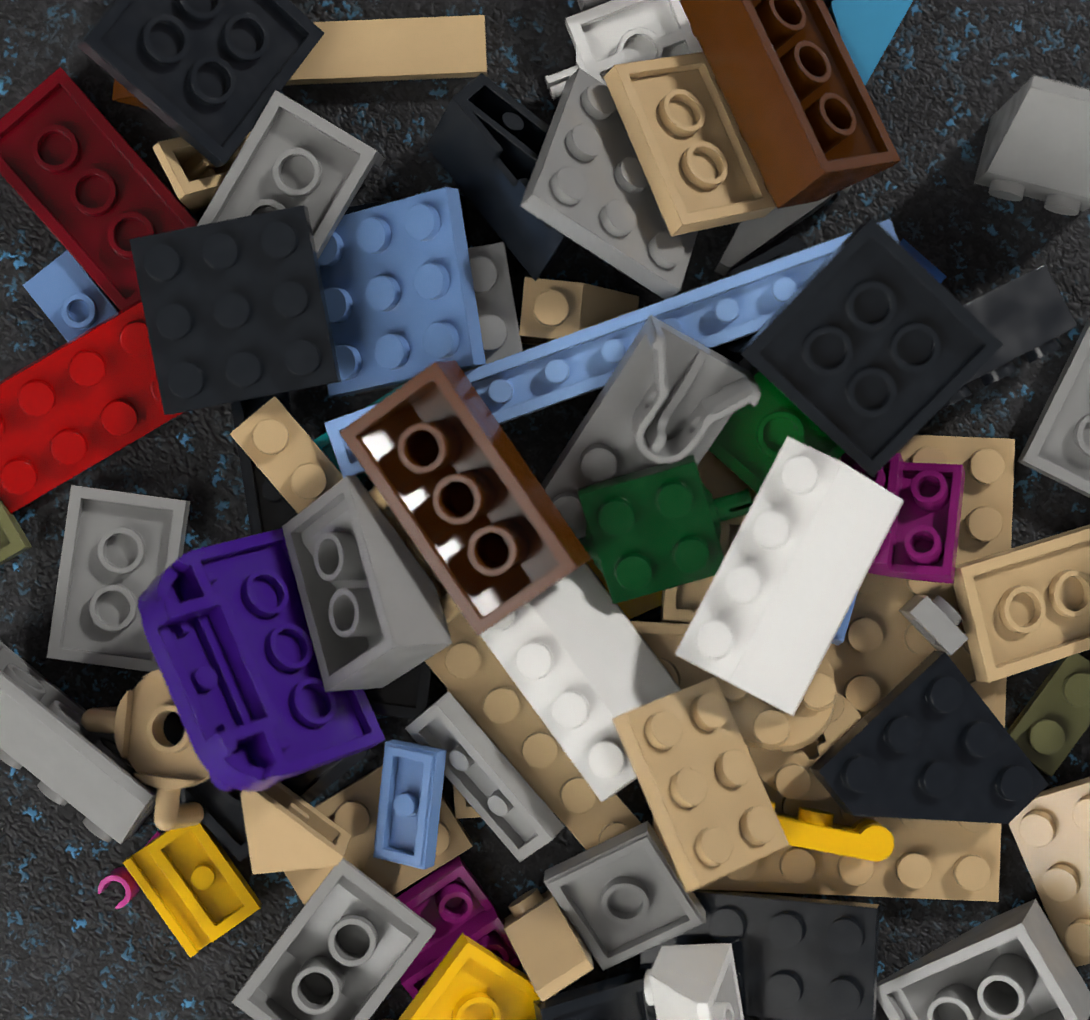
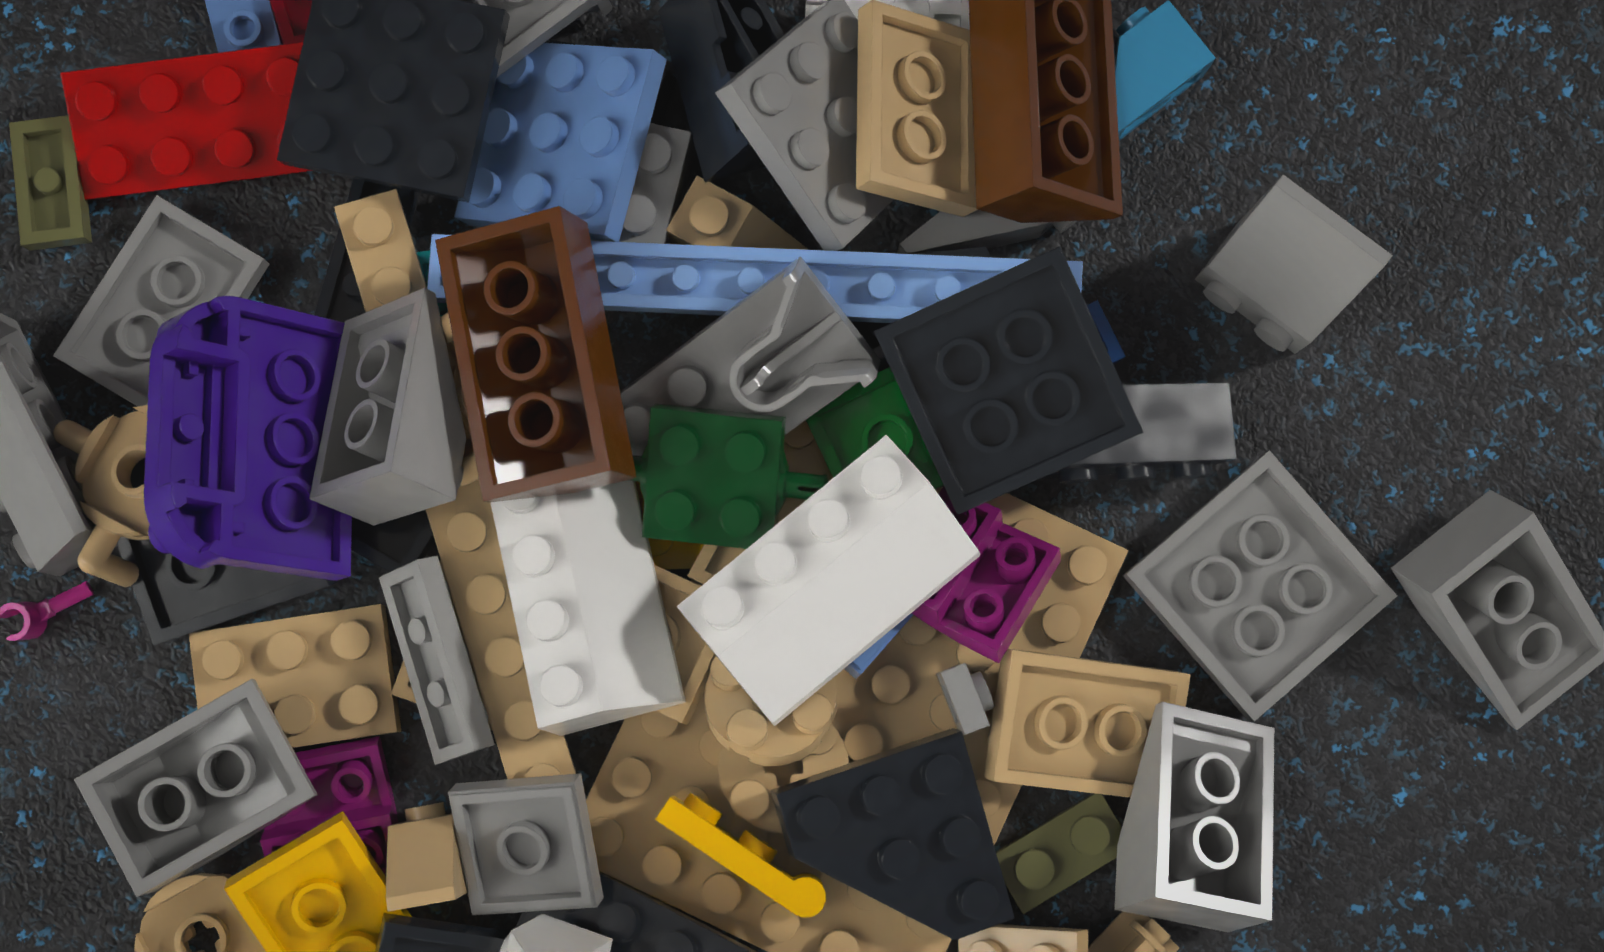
camera: 20 degrees right, 5 degrees down
yellow plate [123,822,262,958] -> none
tan slope [240,782,351,875] -> none
medium blue plate [373,739,447,870] -> none
tan plate [612,676,789,892] -> none

